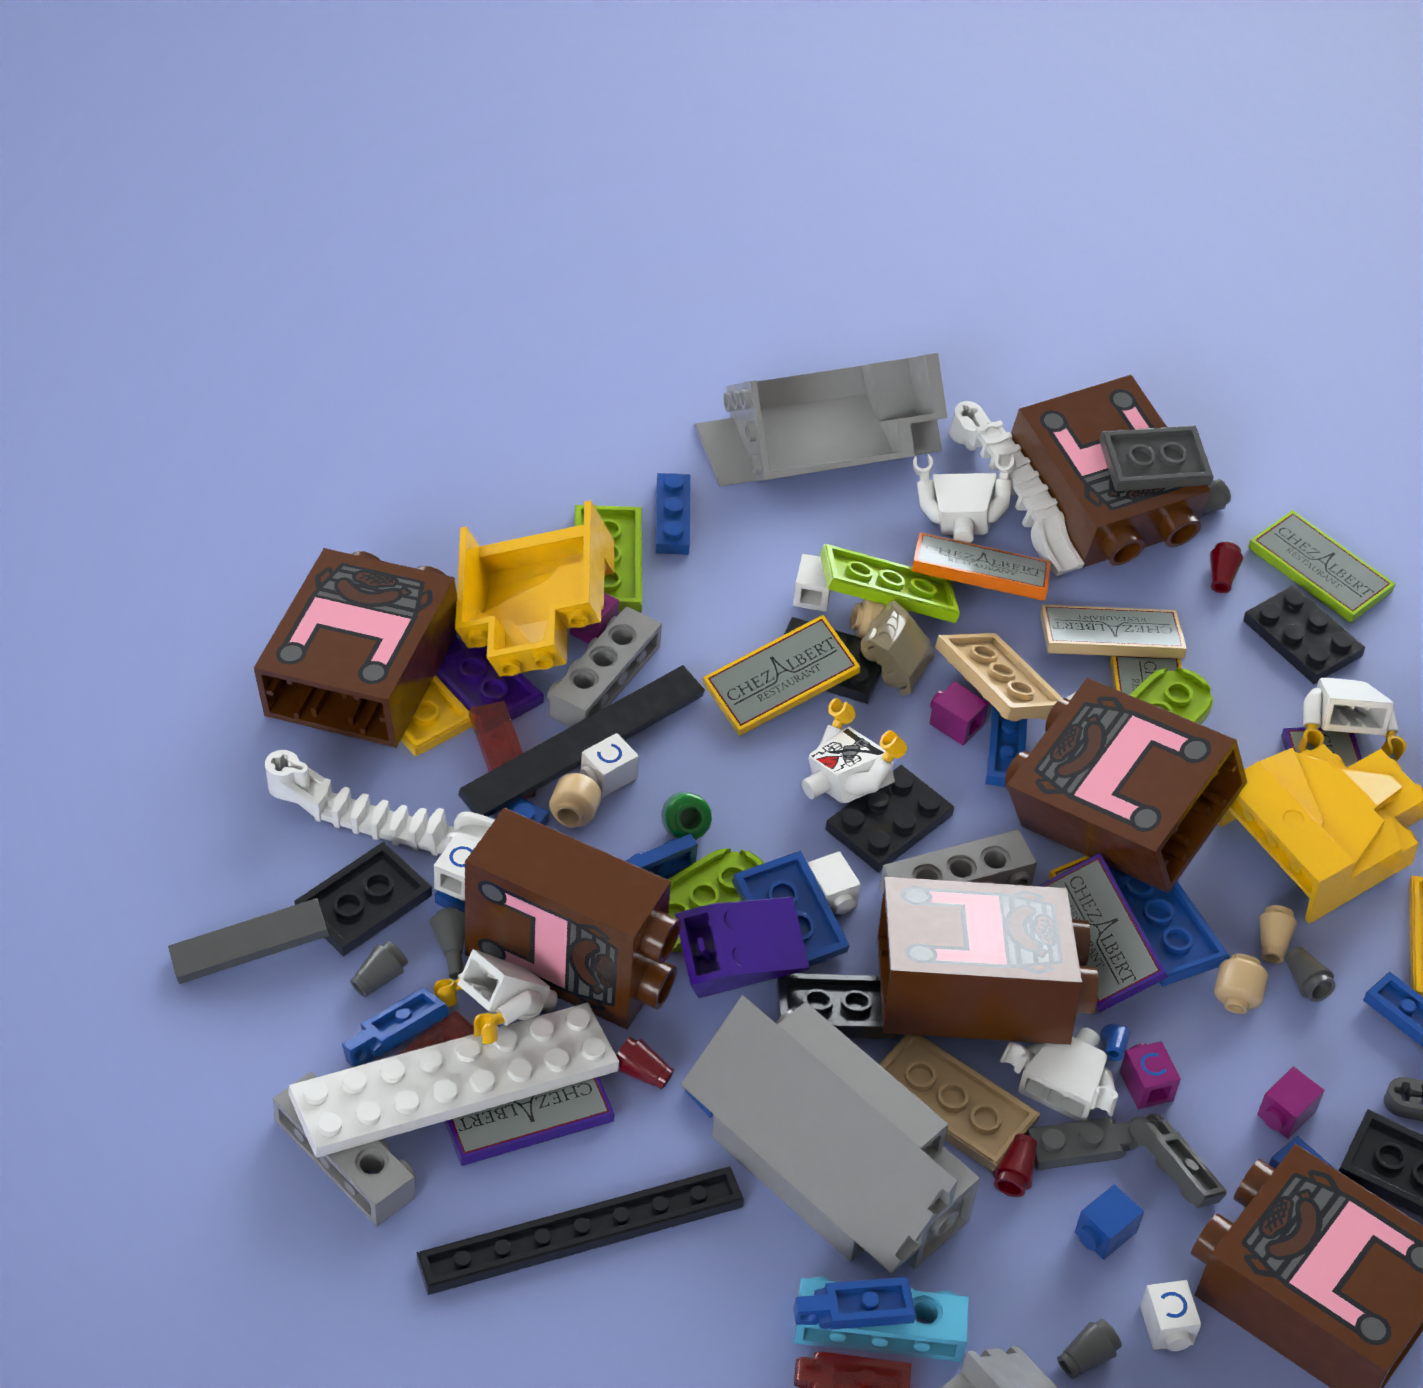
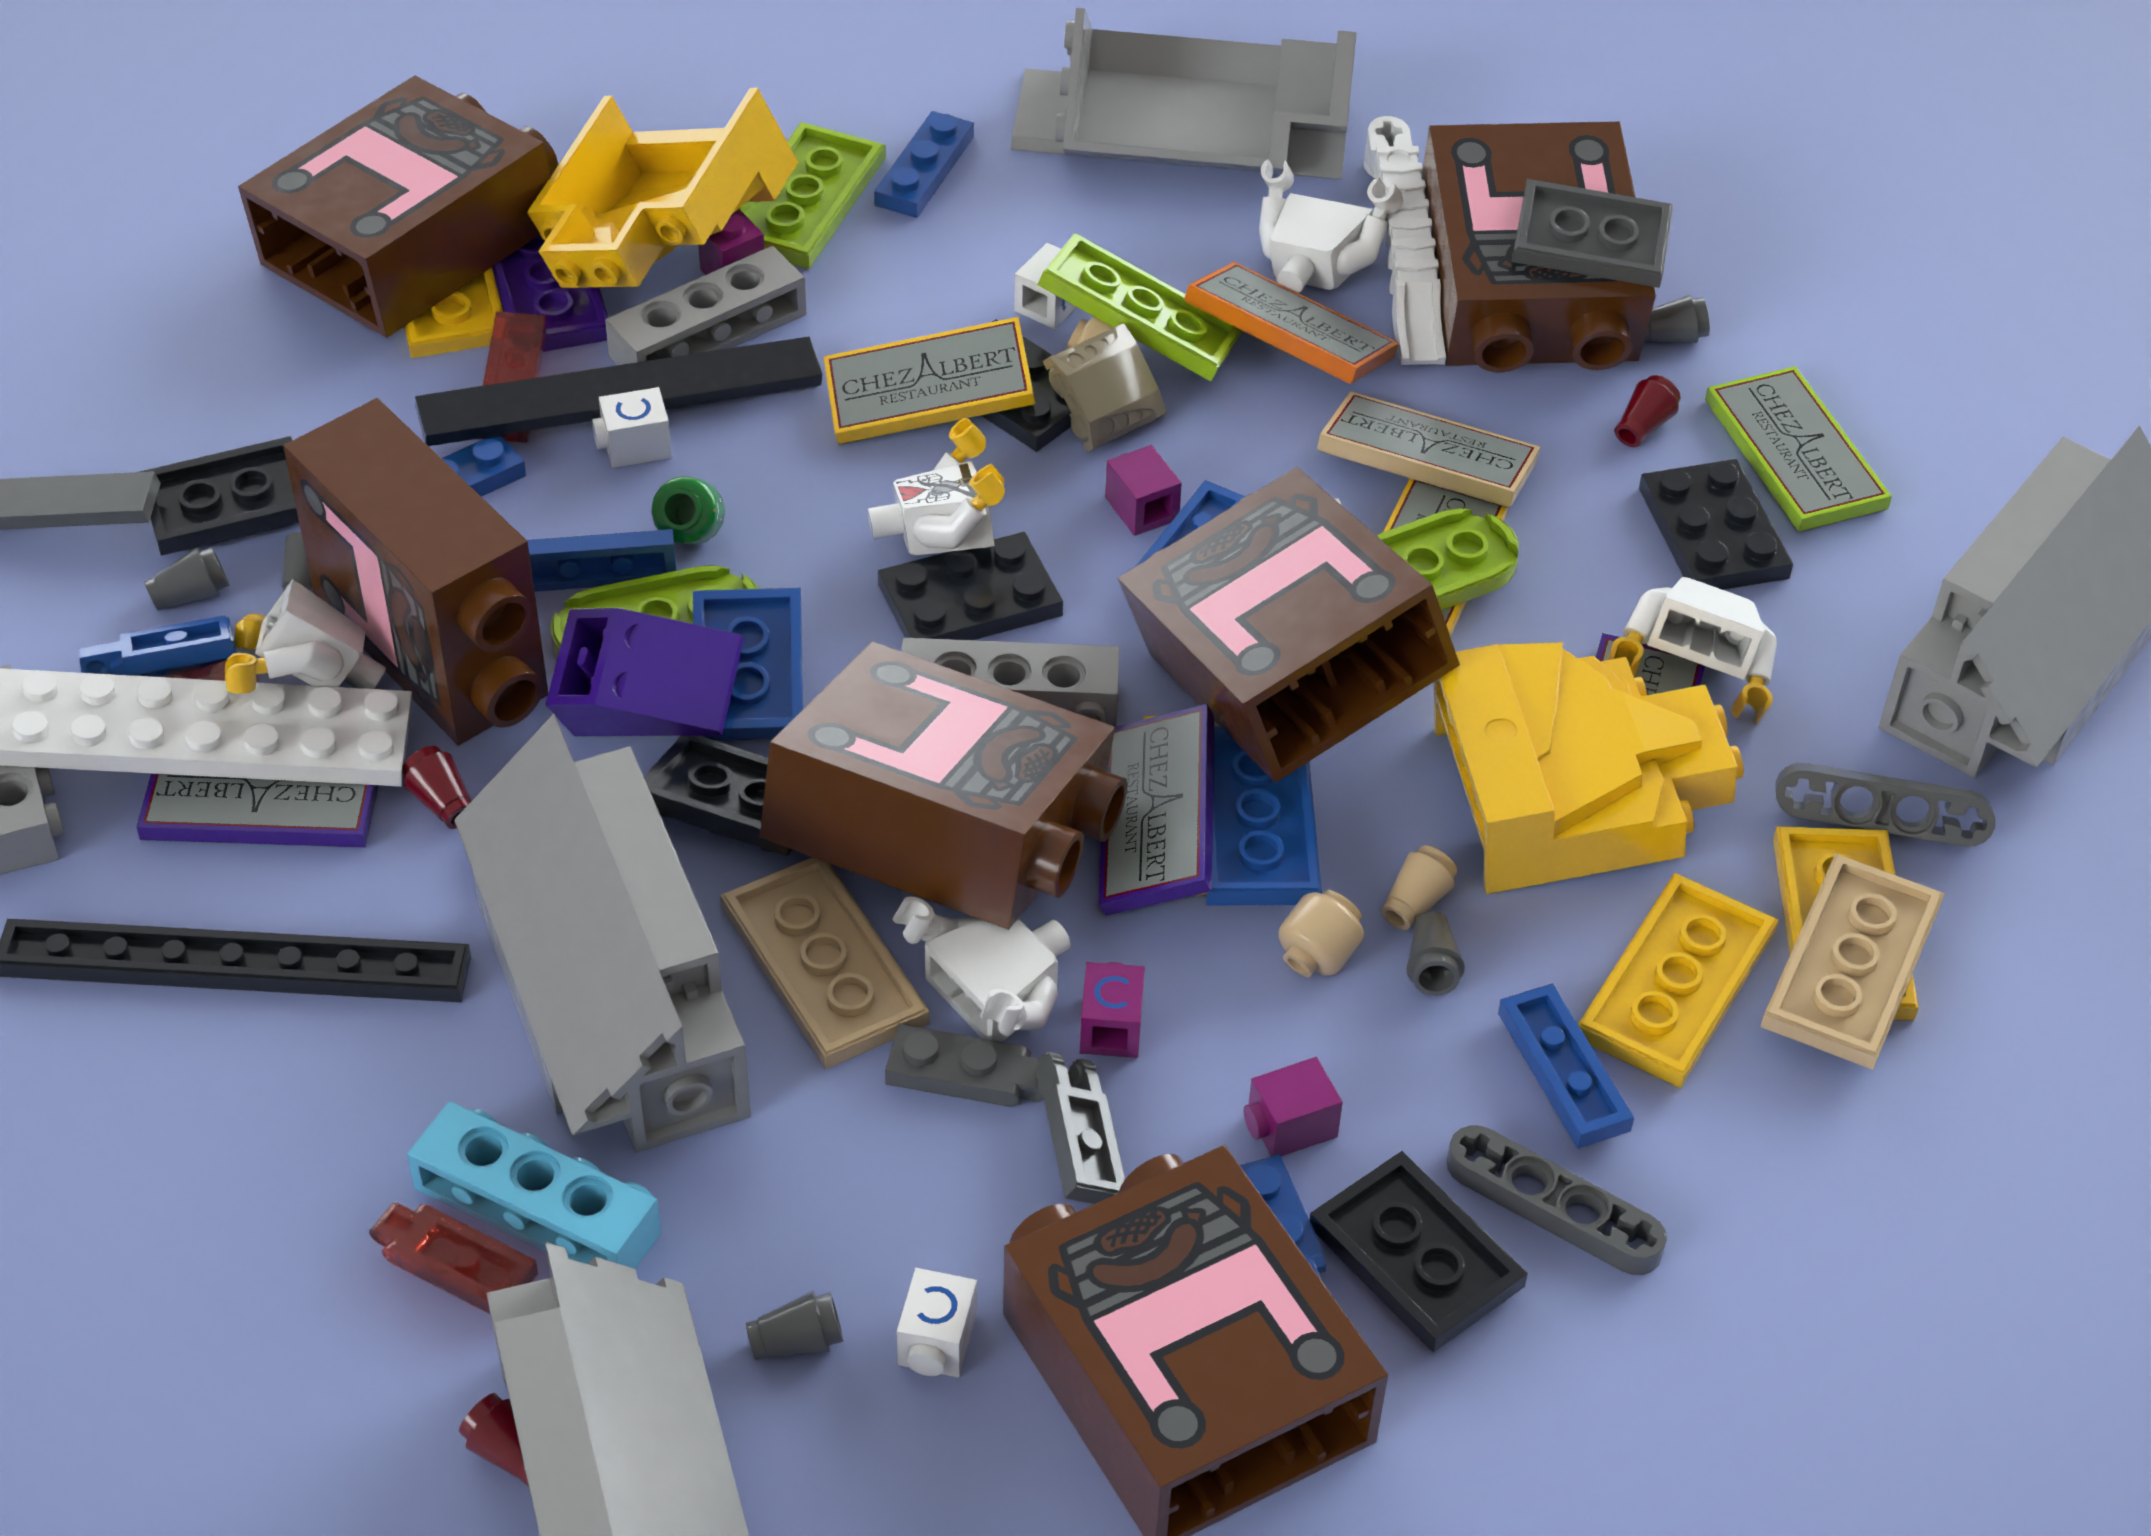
camera: 25 degrees right, 0 degrees up
white piece [265,750,495,856] -> none
tan head [549,773,602,828] -> none
blue hinge [793,1277,916,1330] -> none
white brick [807,851,861,915] -> none
tan plate [935,633,1062,721] -> none
dark red cone [993,1134,1037,1197] -> none
blue brick [1075,1184,1144,1260] -> none
blue arm [1100,1023,1131,1062] -> none

